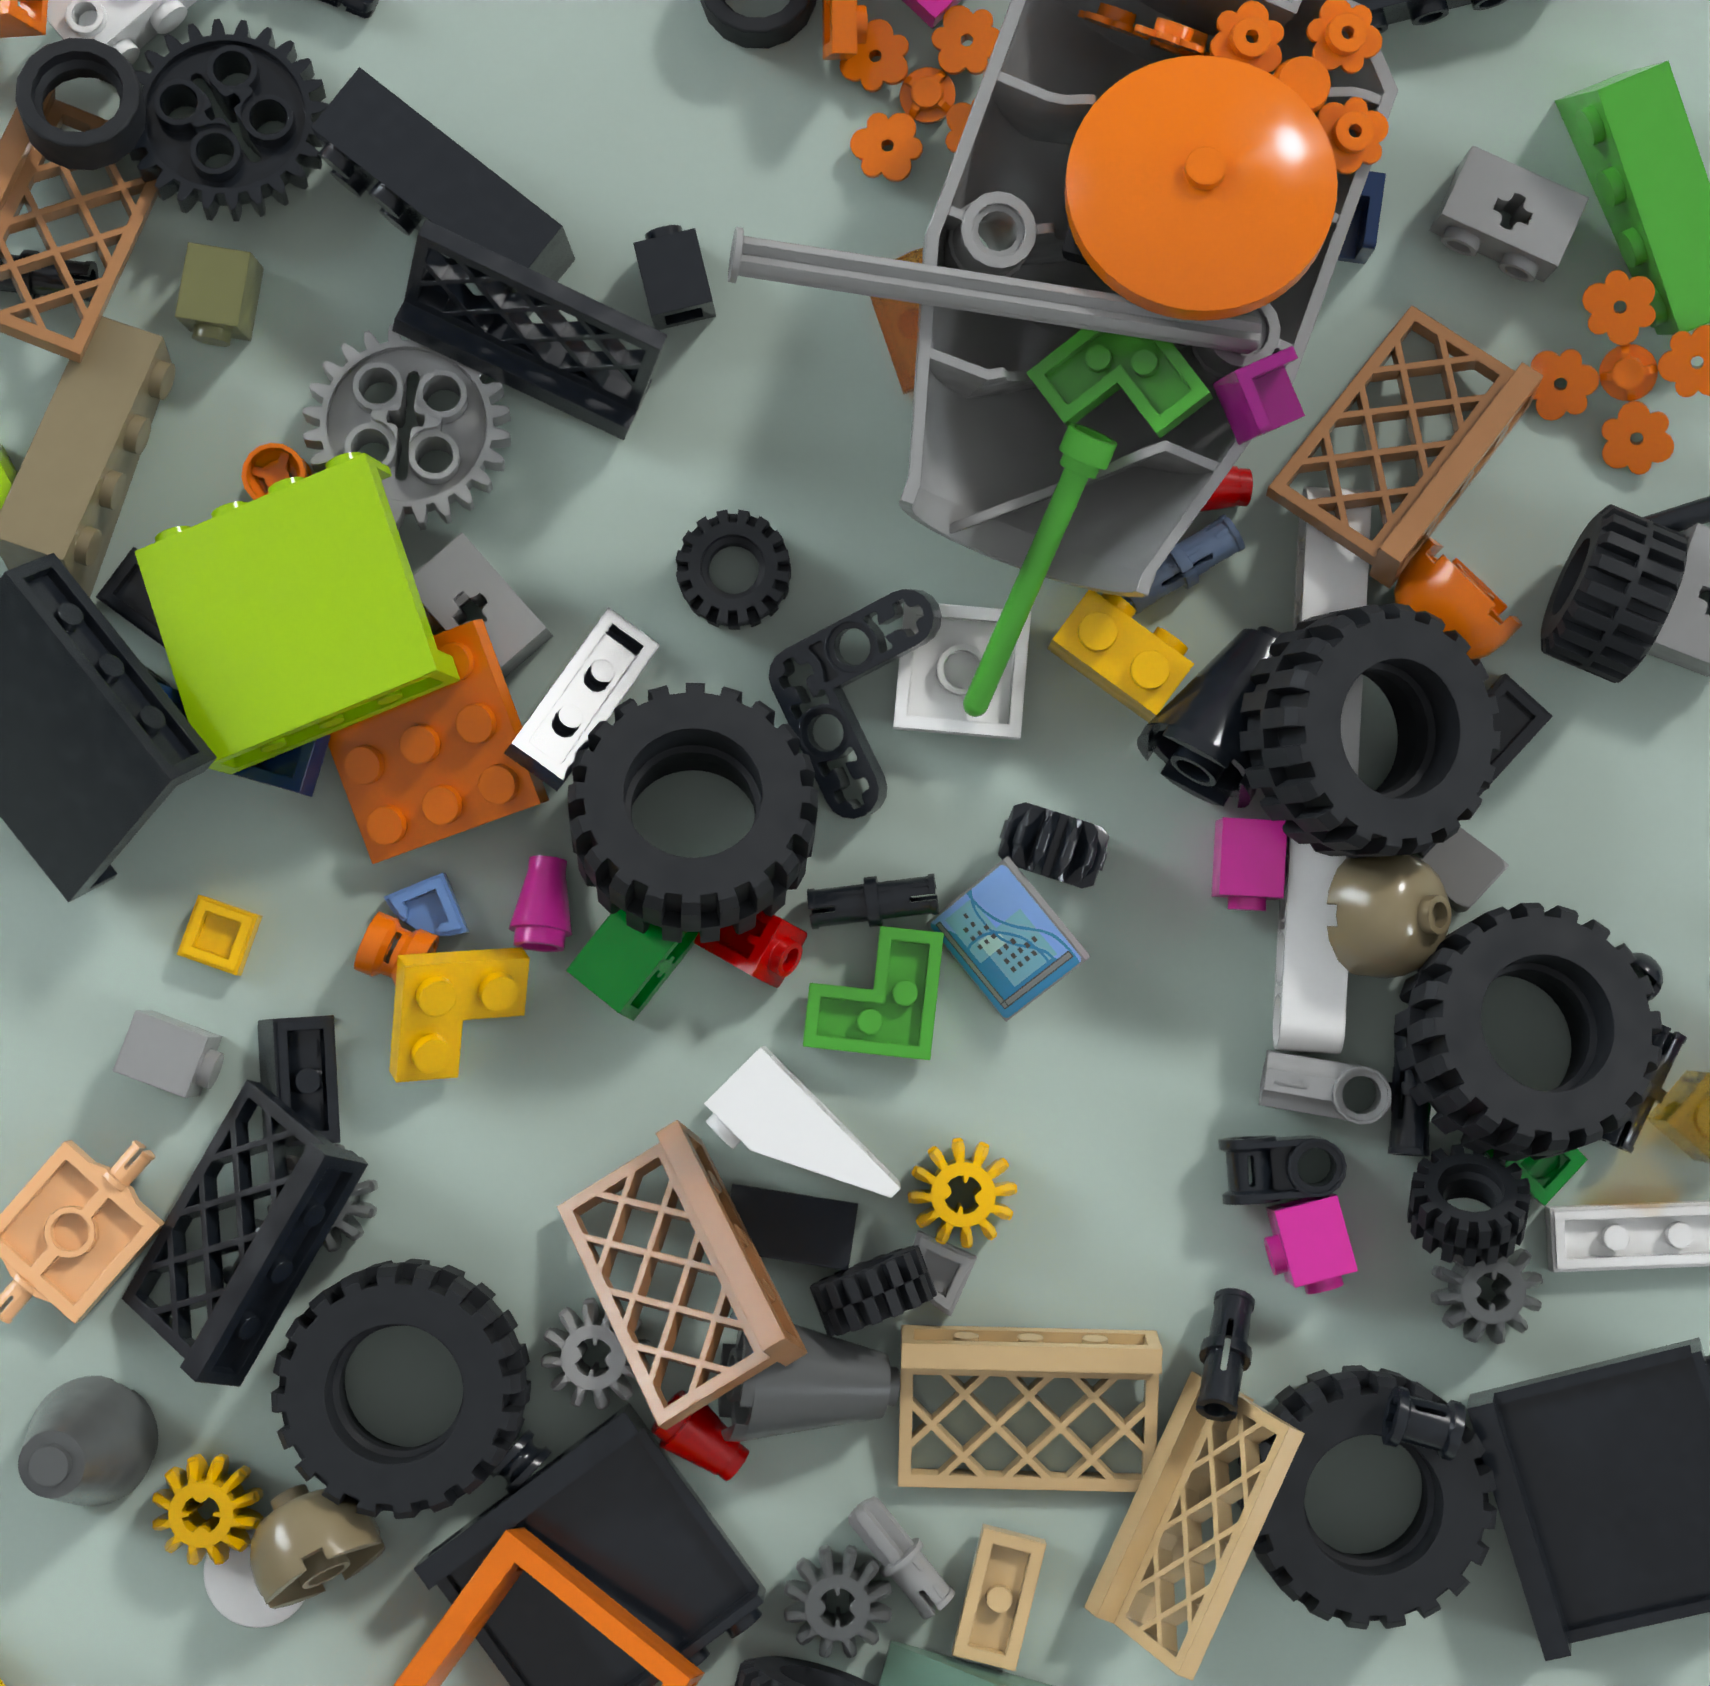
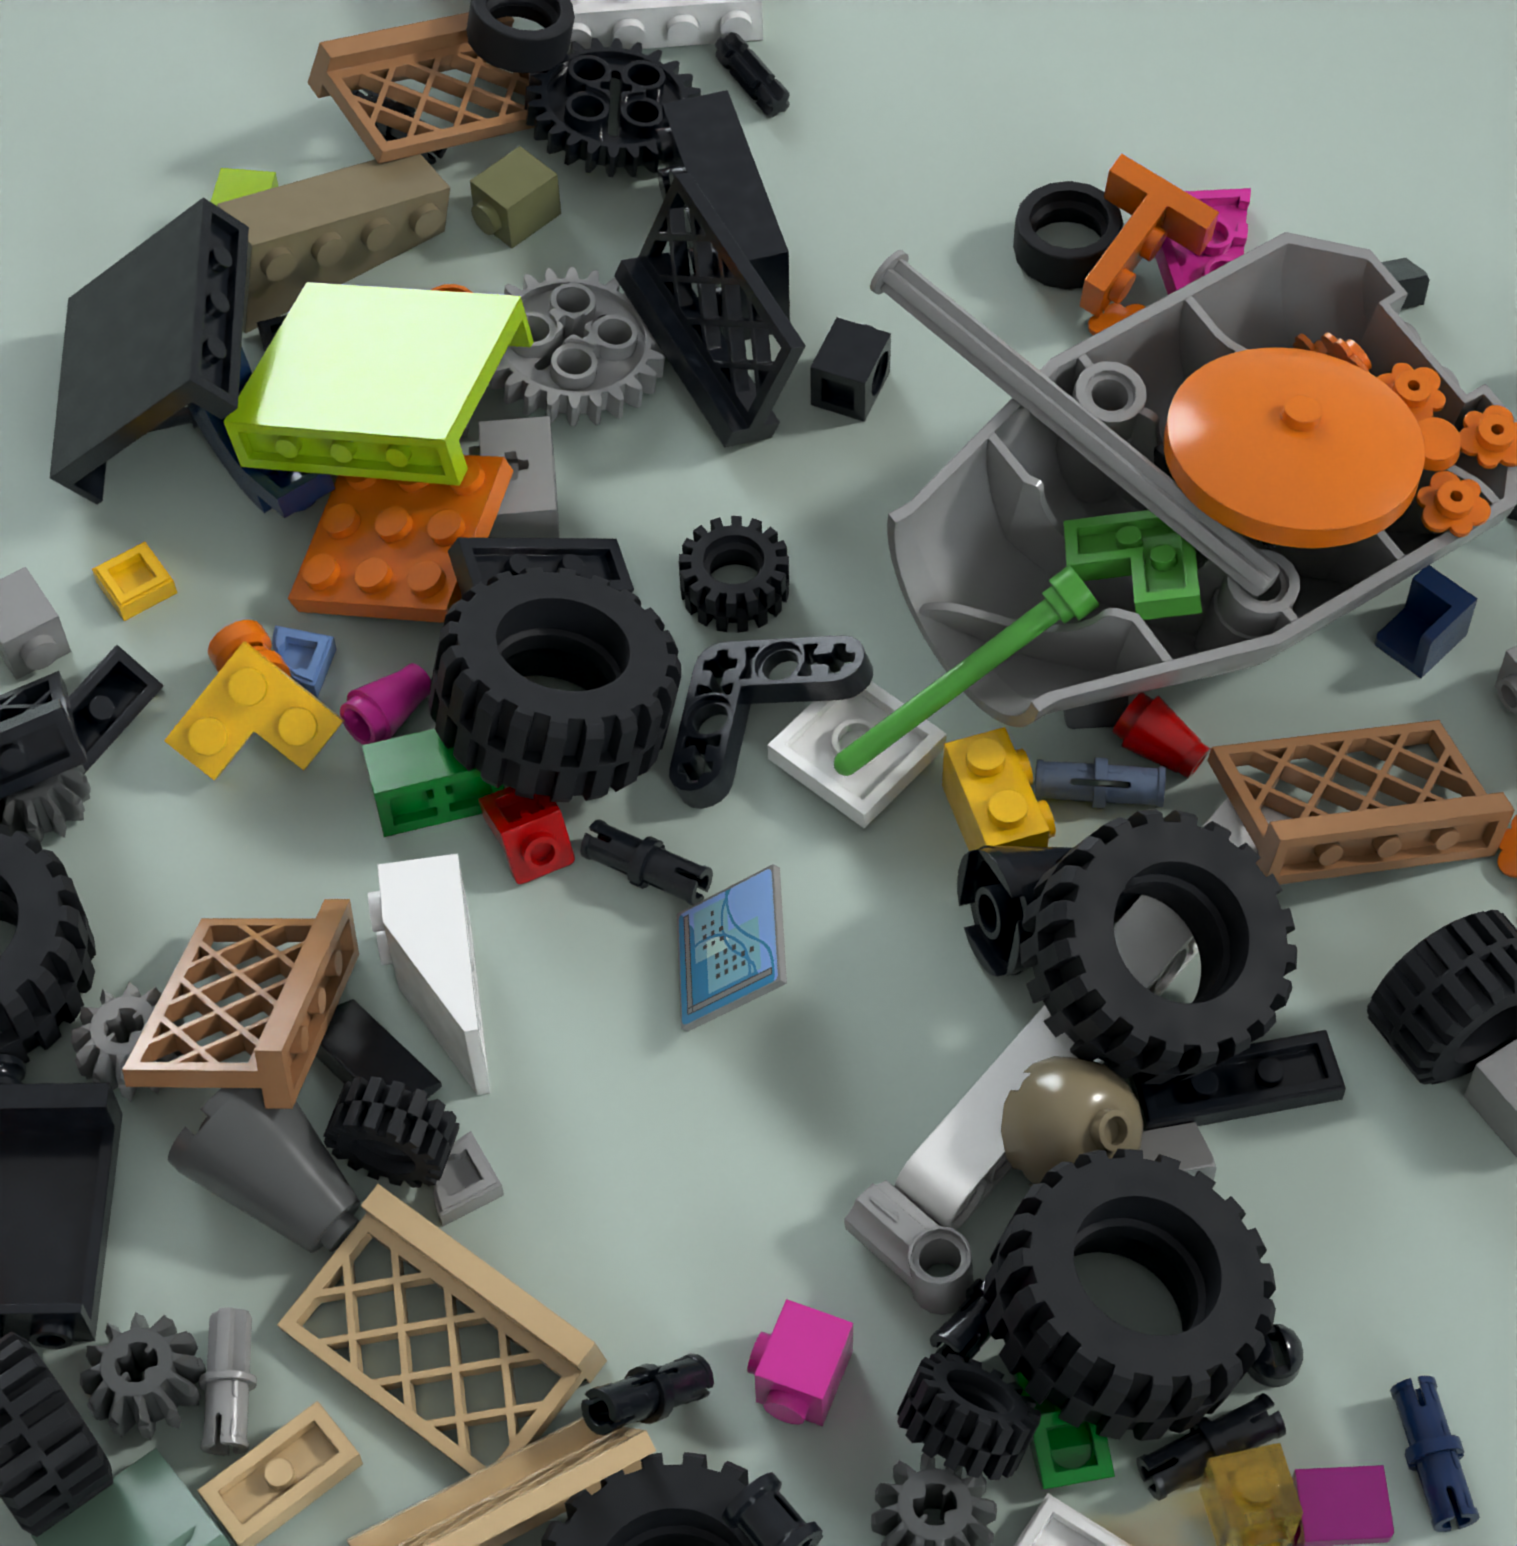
camera: 35 degrees right, 30 degrees down
red cone [651,1390,749,1481] -> none
bright green plate [803,926,944,1060] -> none
yellow gear [907,1137,1017,1248] -> none
black gear [998,802,1110,889] -> none
dark pink brick [1211,817,1287,911] -> none
magenta panel [1213,346,1305,445] -> none
black piece [1218,1135,1347,1205] -> none
orange cylinder [1394,537,1522,660] -> none

